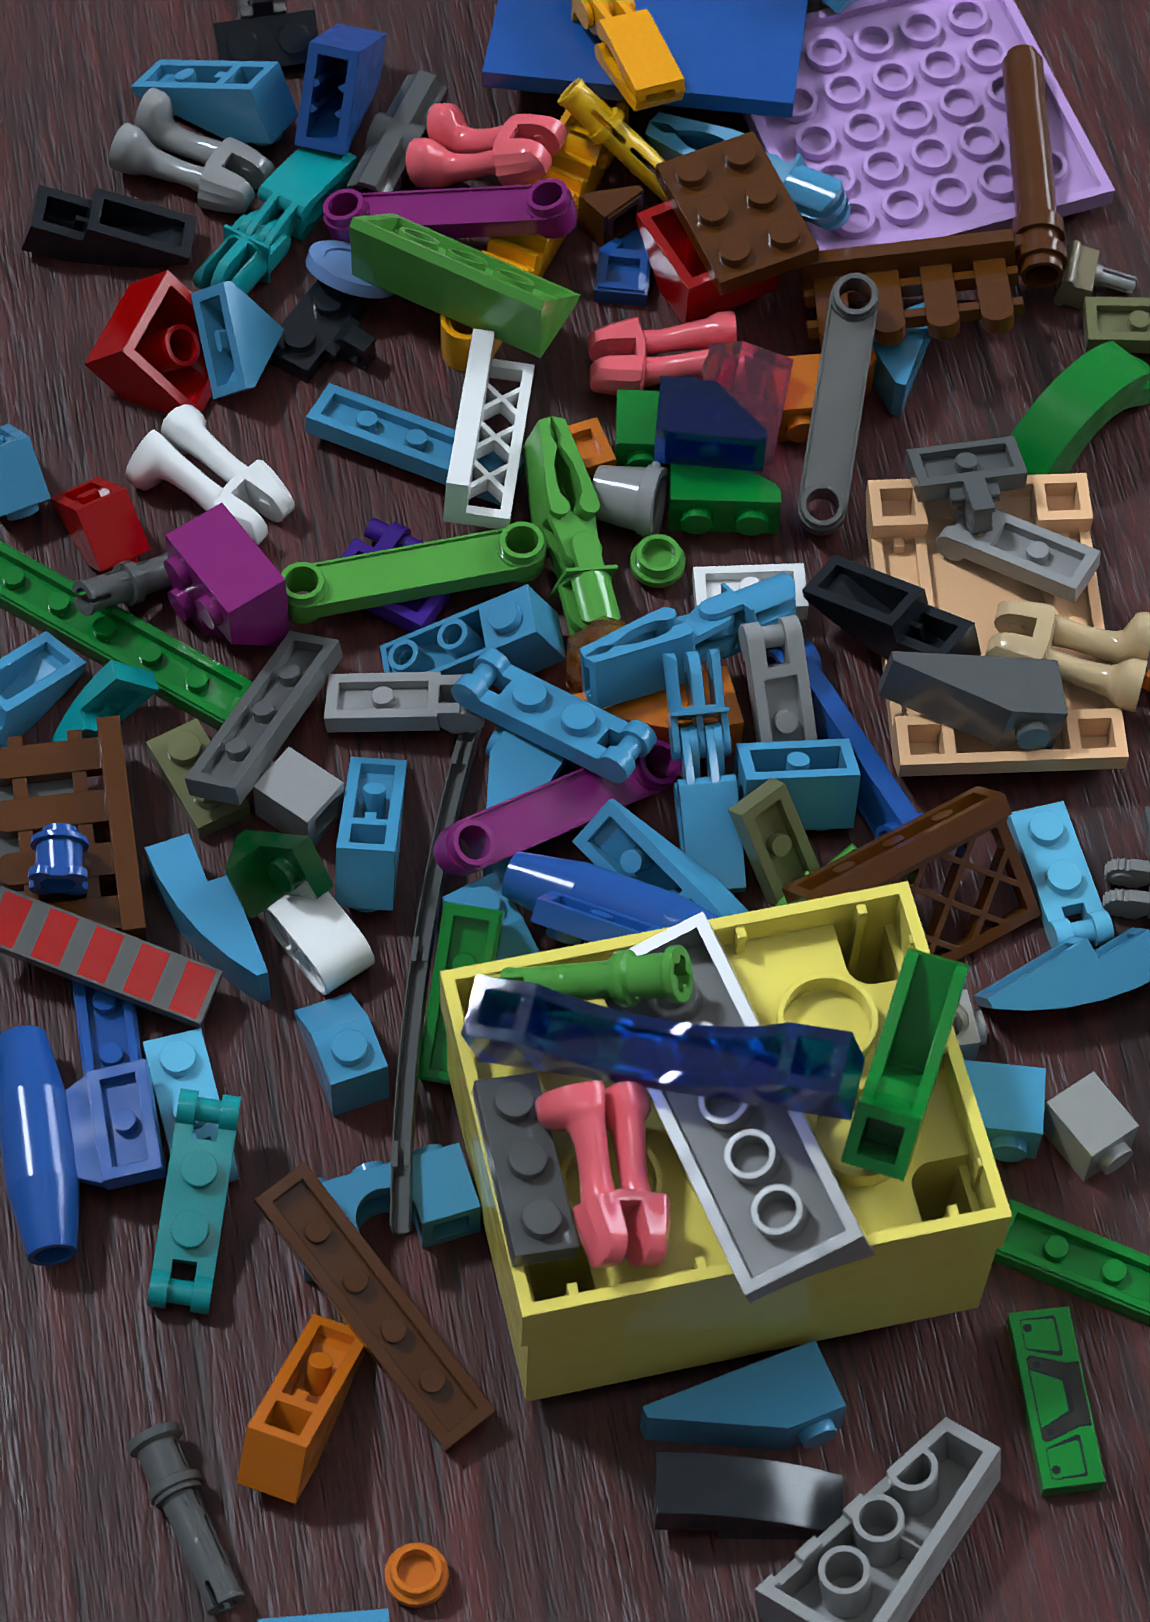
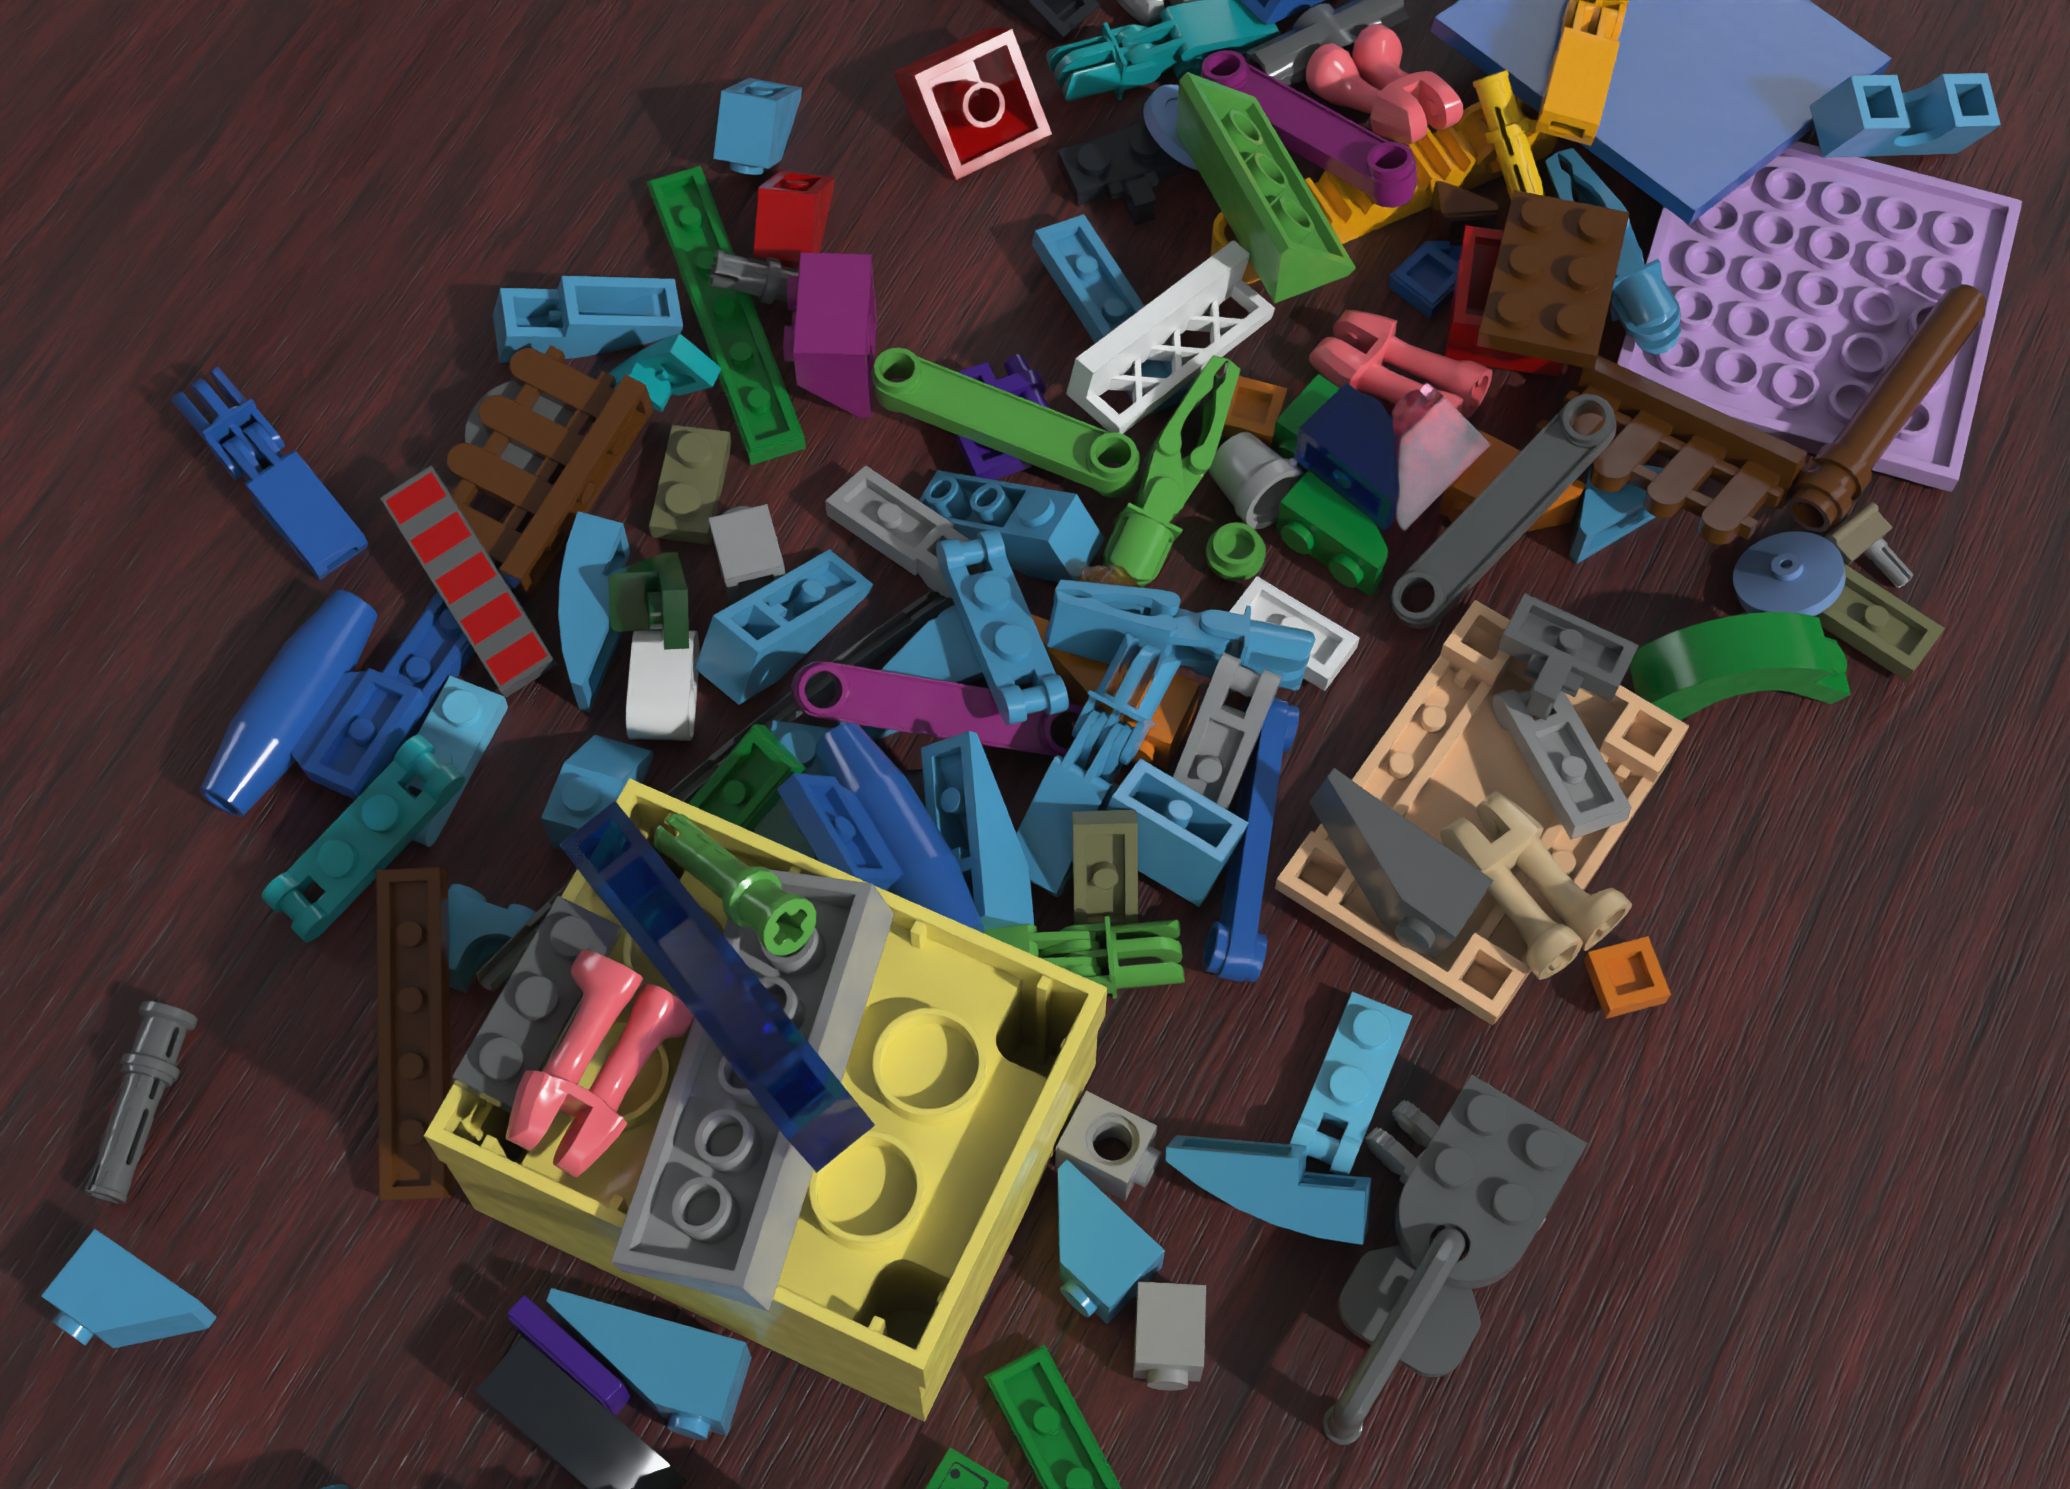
camera: 40 degrees right, 5 degrees up
blue brick [28,823,90,896] -> none
white piece [125,404,295,545] -> none
dark grey plate [185,631,343,806] -> none
dark azure slope [191,281,284,399] -> none
orange slope [236,1313,366,1504] -> none
orange plate [384,1543,449,1608] -> none
reddish brown fence [781,786,1042,961] -> none
black slope [802,554,981,660] -> none
green arch [840,947,970,1181] -> none
none -> dark purple tile [508,1295,631,1416]
none -> medium blue piece [1733,531,1846,616]

